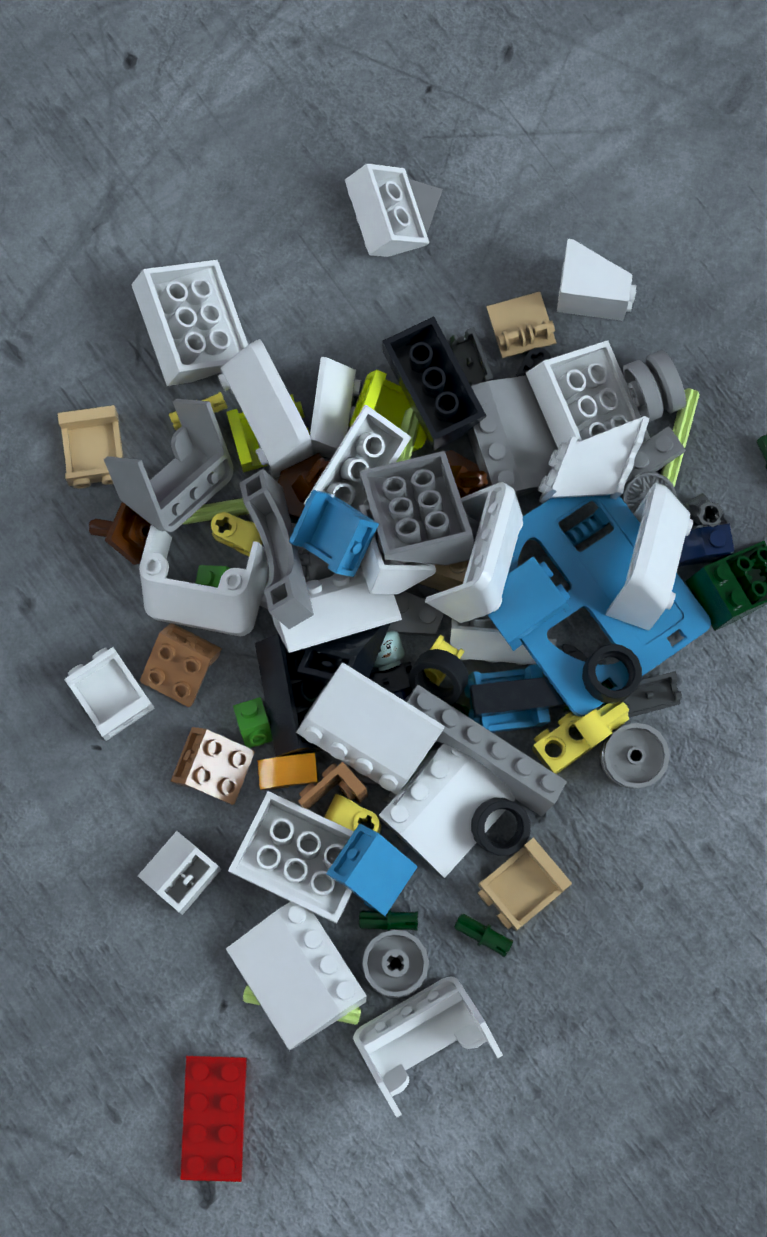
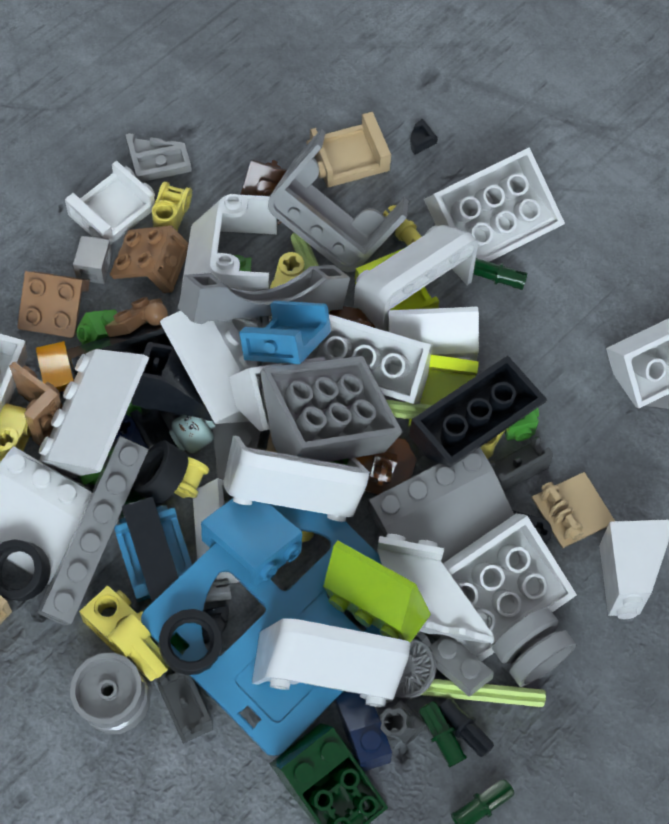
camera: 75 degrees right, 15 degrees down
none -> light grey brick [73,236,112,284]
none -> medium nougat plate [105,297,168,337]
none -> light grey wing [125,133,192,182]
none -> light yellow piece [152,181,192,231]
none -> lime slope [323,540,431,643]
none -> black tile [410,119,438,155]
none -> dark green axle [419,701,467,768]
none -> black axle [439,697,494,757]
none -> dark green axle [473,258,528,290]

